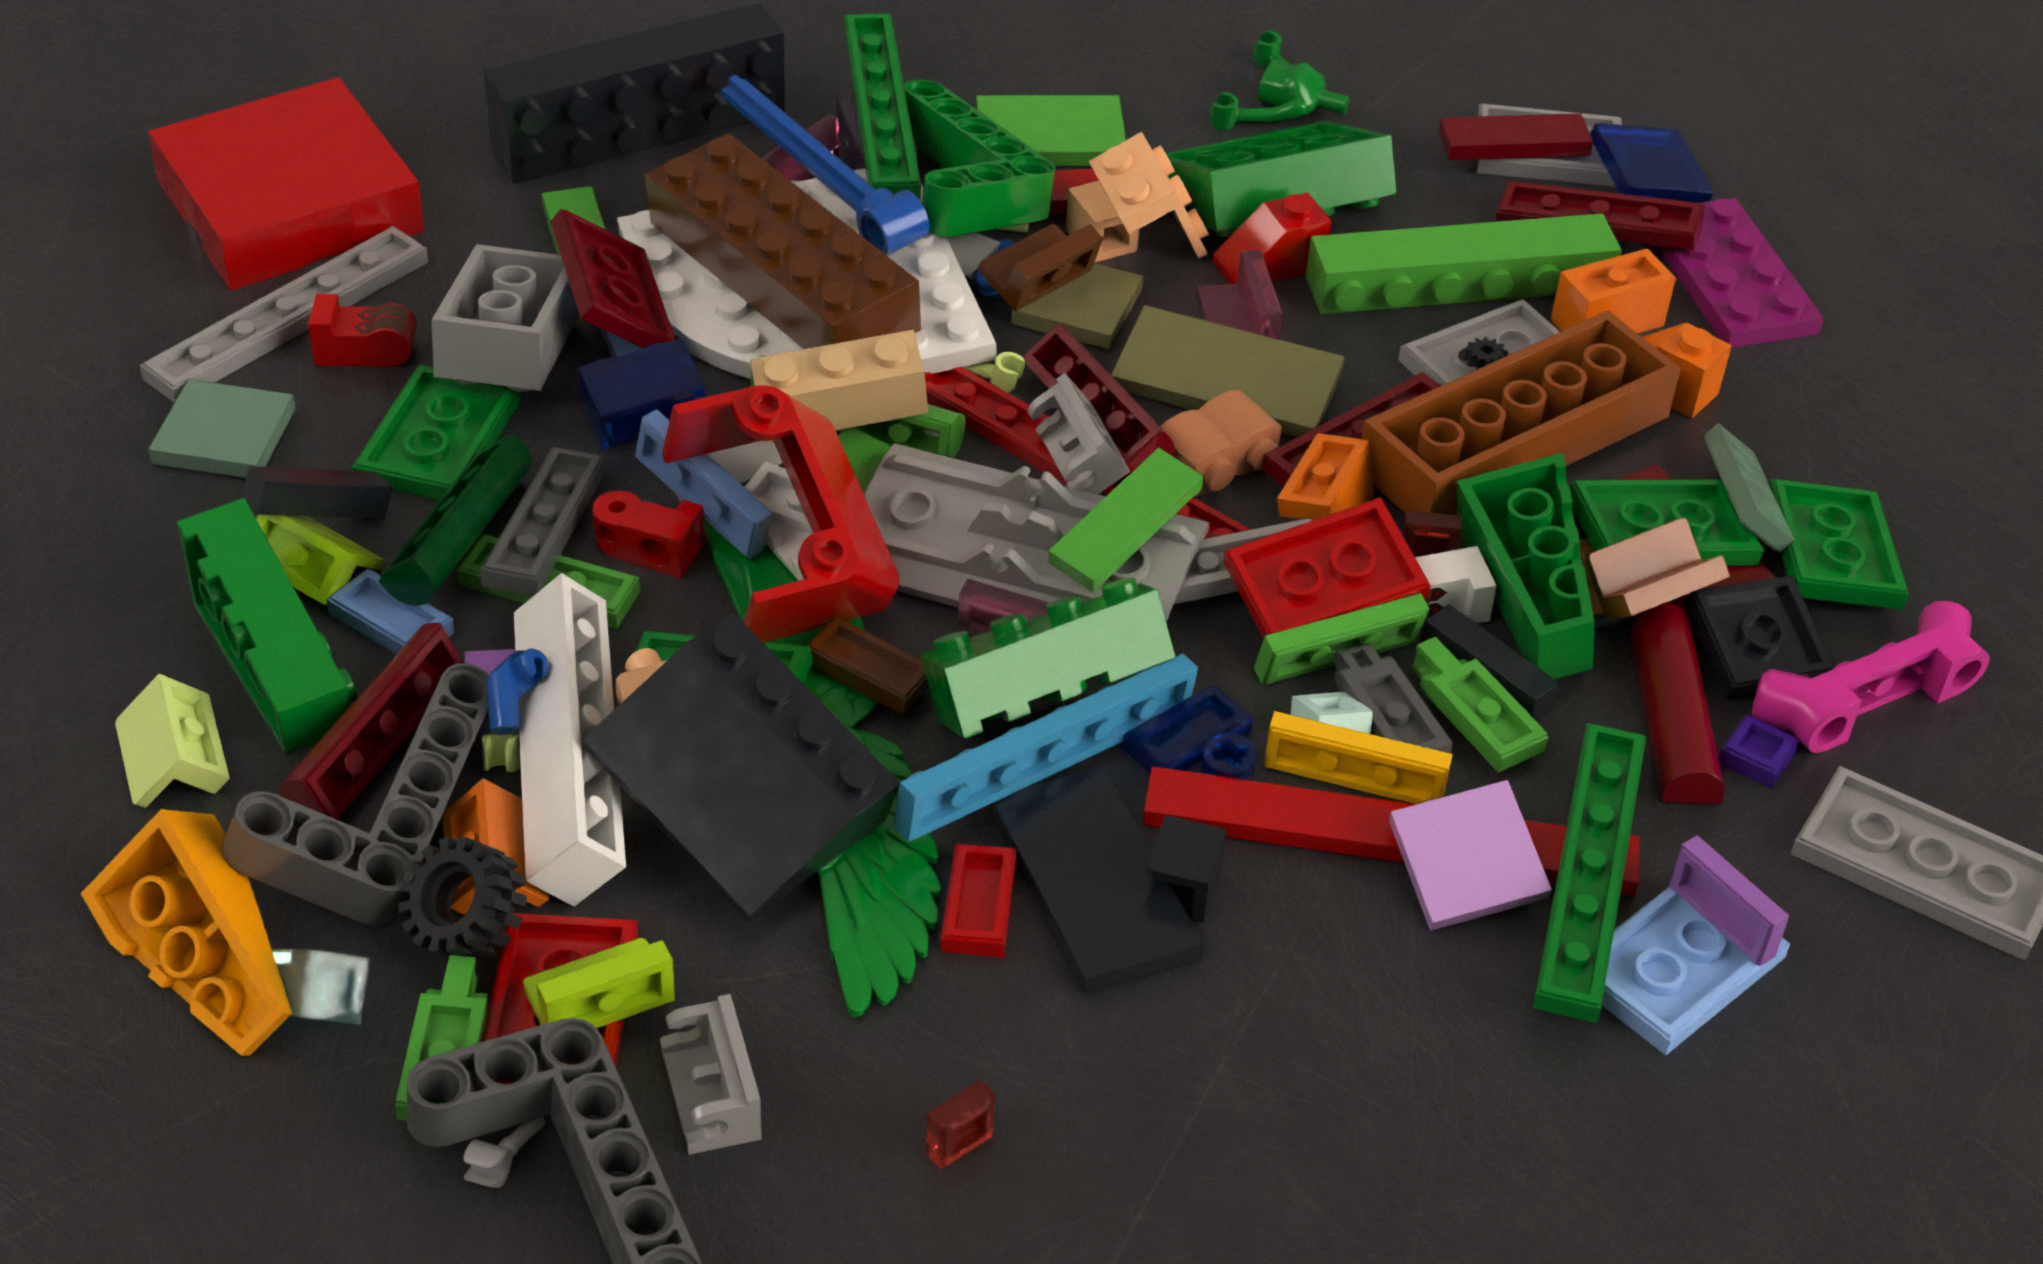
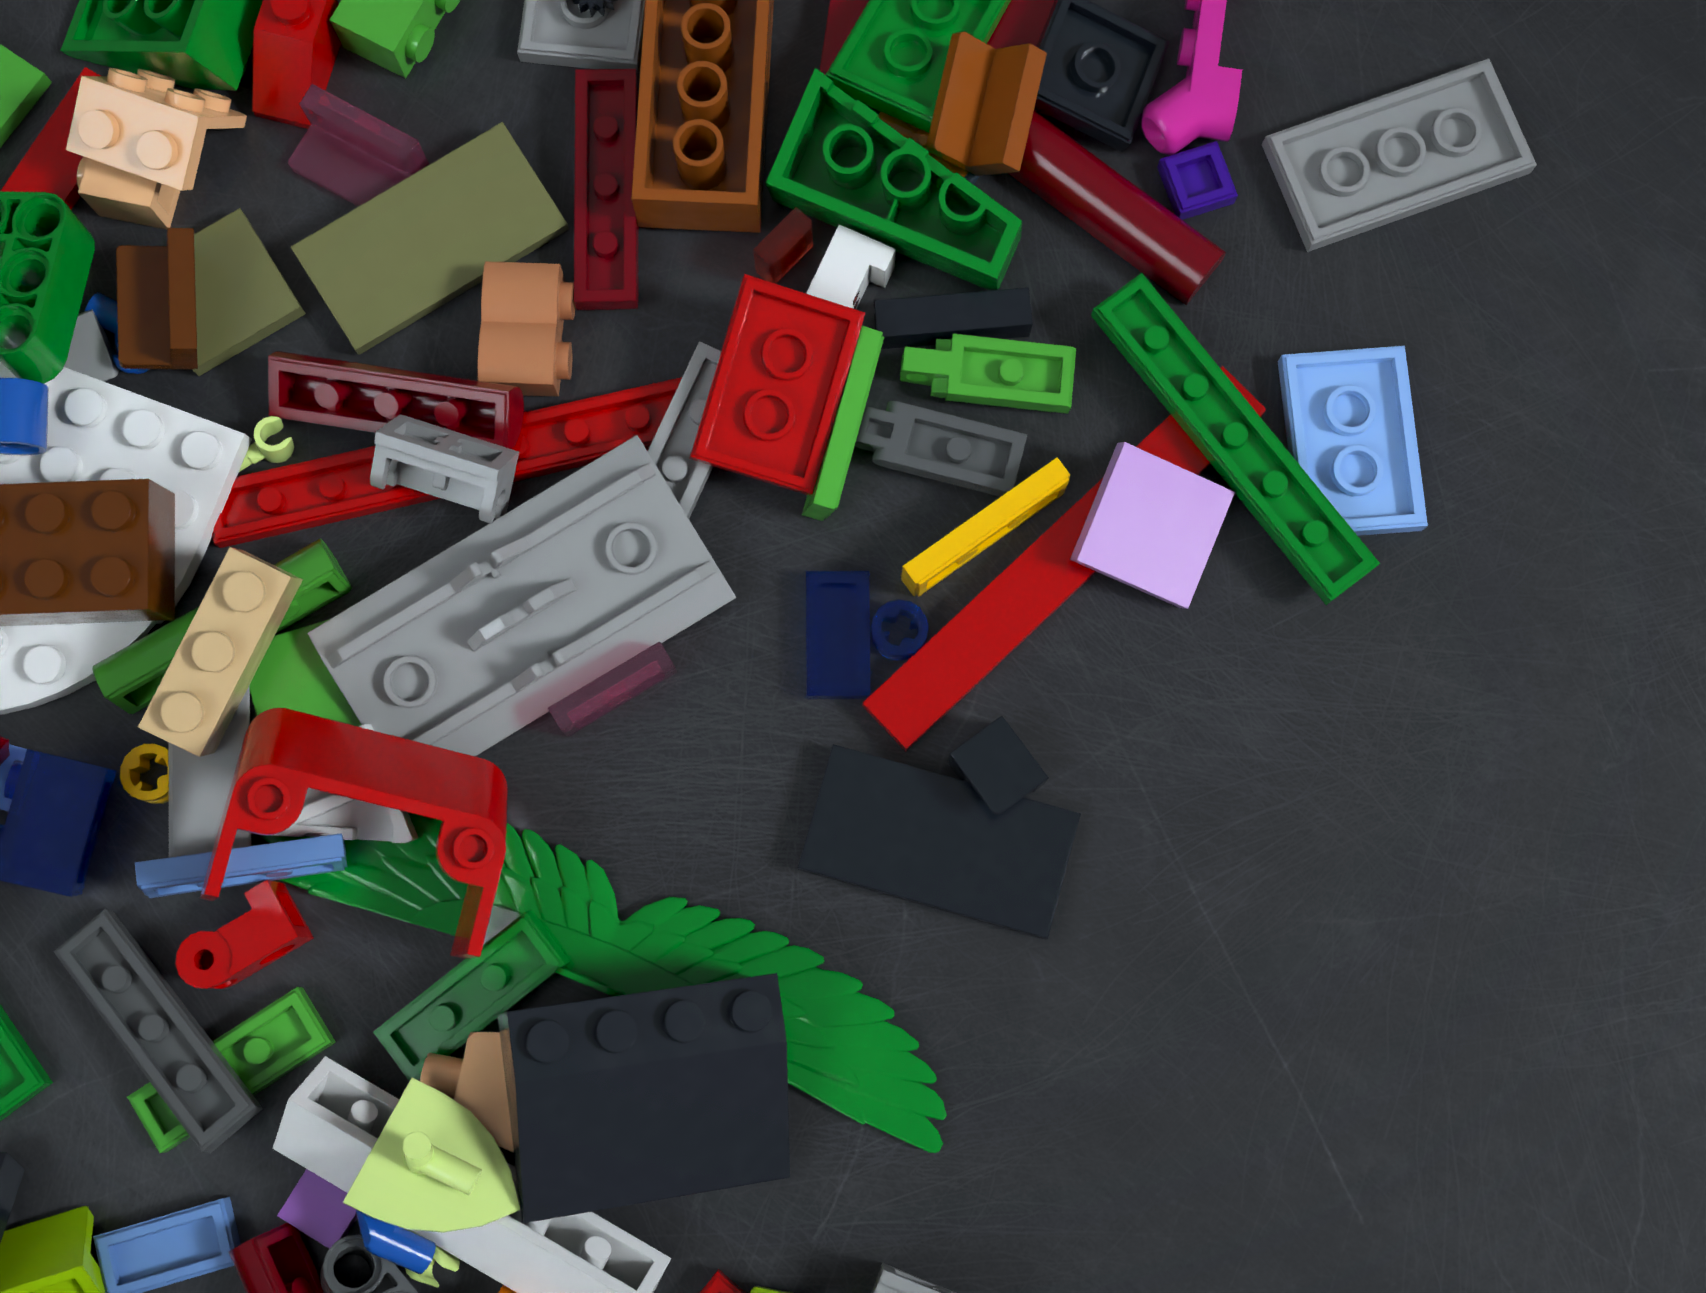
camera: 50 degrees left, 35 degrees up
dark green brick [378,434,531,606] -> none
reddish brown tile [807,615,929,715] -> none
dark azure plate [893,653,1198,842] -> none
wedge [919,578,1175,739] -> none
clear red tile [925,1079,995,1169] -> none
red tile [941,844,1017,958] -> none
bright green tile [1048,447,1203,593] -> none
orange panel [1277,433,1374,521] -> none
light aqua plate [1290,692,1373,734] -> none
medium lavender tile [1669,835,1789,966] -> none
none -> yellowish green shield [343,1078,520,1233]

